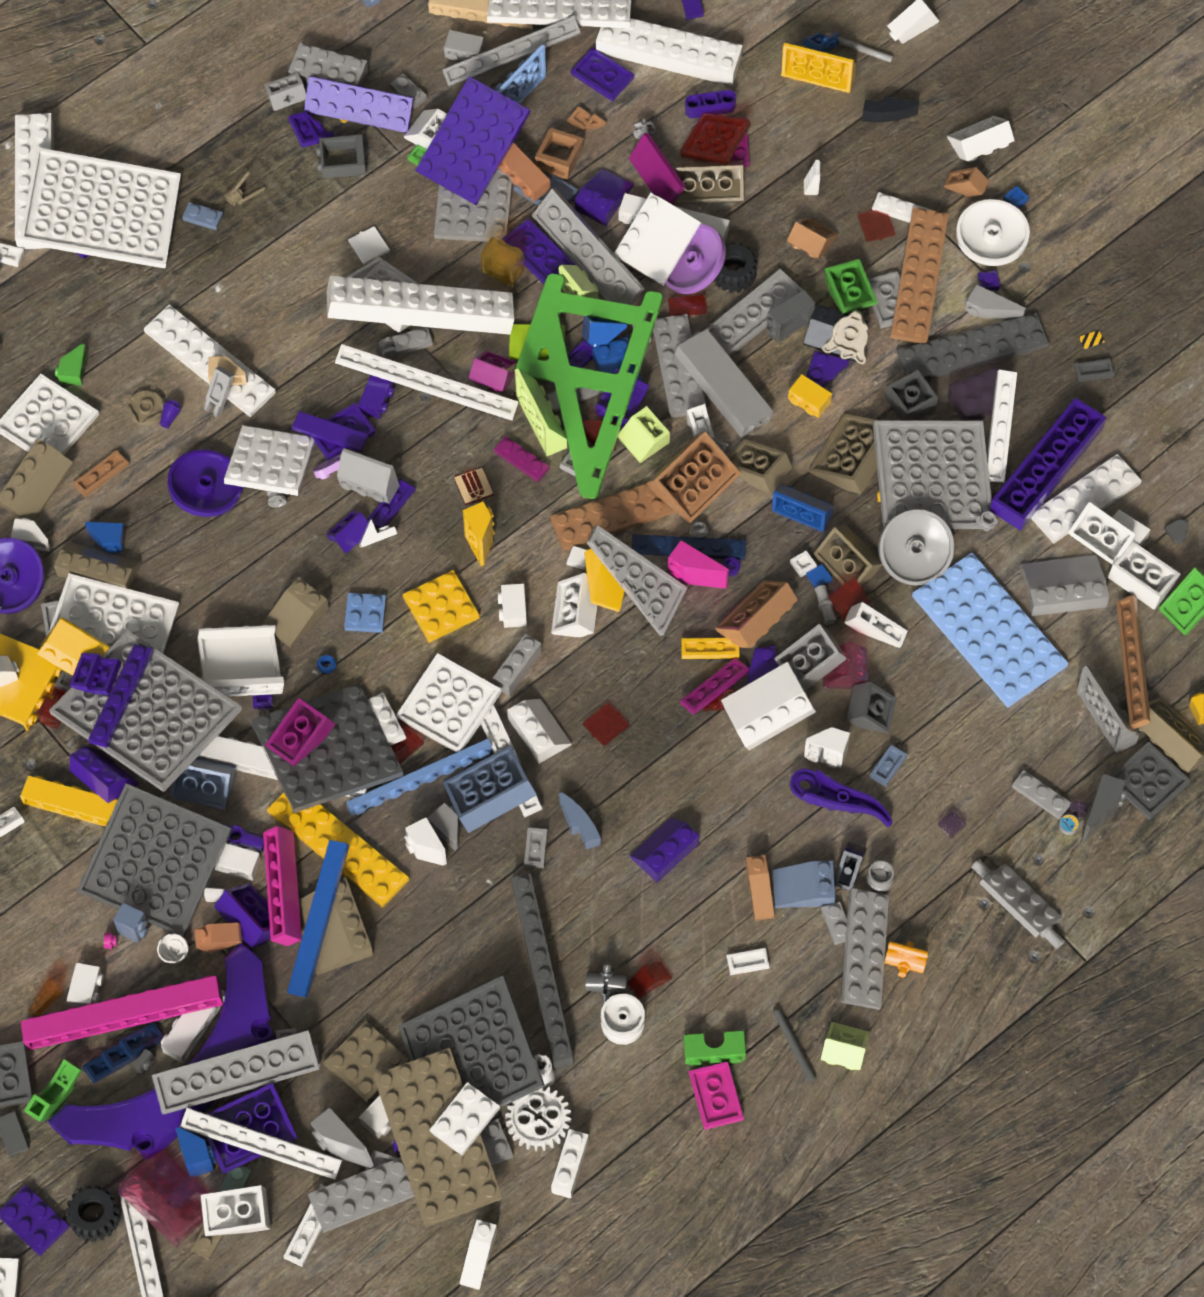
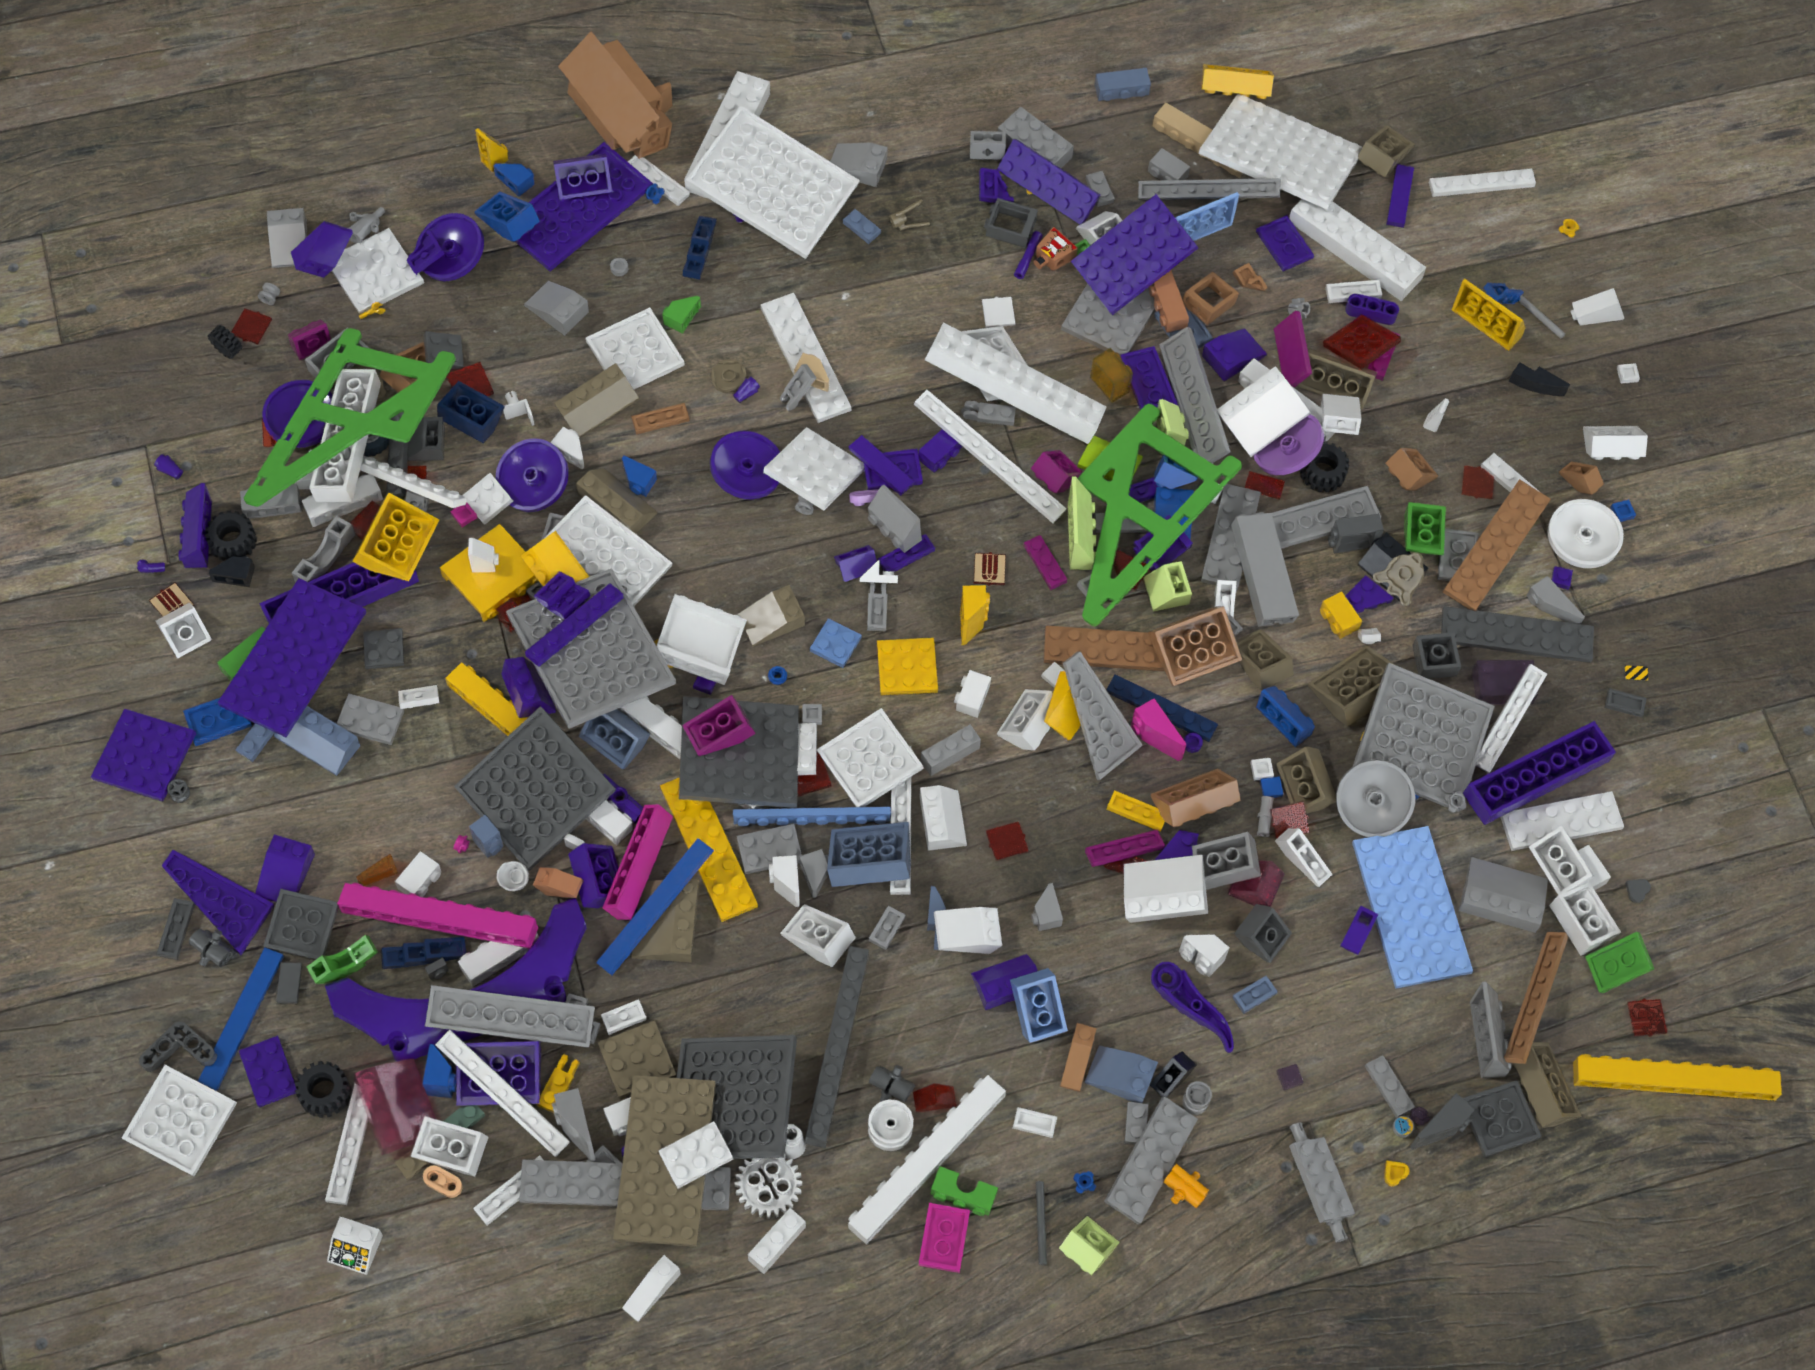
camera: 20 degrees right, 0 degrees up
light grey plate [689,522,708,538] -> none
none -> light nougat plate [423,1166,463,1198]
none -> yellow hinge [536,1054,580,1113]
none -> white plate [601,999,647,1035]
none -> dark blue slope [683,216,717,279]
none -> light grey plate [737,824,802,875]
none -> white slope [780,904,856,967]
none -> light grey plate [802,704,822,725]
none -> light grey slope [830,143,888,187]
none -> white brick [848,1075,1006,1245]
none -> light grey hinge [867,582,887,631]
none -> white slope [934,907,1002,954]
none -> medium blue brick [1010,968,1068,1043]
none -> dark purple piece [1014,231,1043,279]
none -> light grey slope [1031,883,1063,931]
none -> nougat torso [1034,227,1078,270]
none -> blue plate [1073,1171,1096,1194]
none -> white panel [1320,394,1361,435]
none -> white plate [1325,280,1382,303]
none -> dark purple slope [1340,905,1379,955]
none -> white plate [1358,628,1381,644]
none -> yellow tile [1384,1160,1410,1186]
none -> white tile [1617,363,1640,384]

